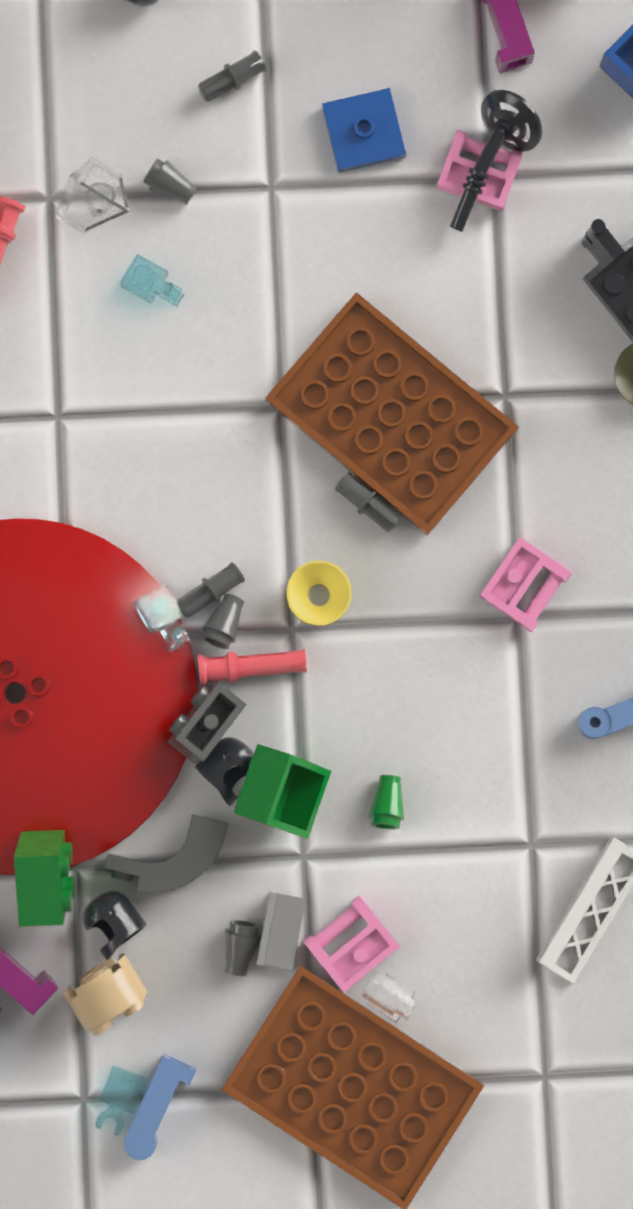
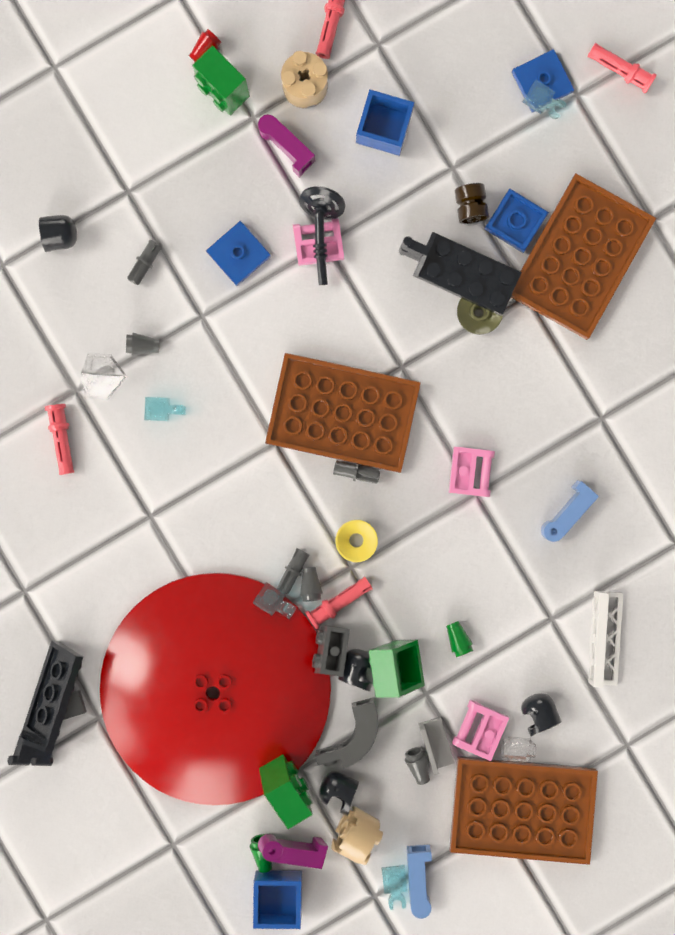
camera: 30 degrees left, 5 degrees up
none -> black helmet [521,693,562,736]

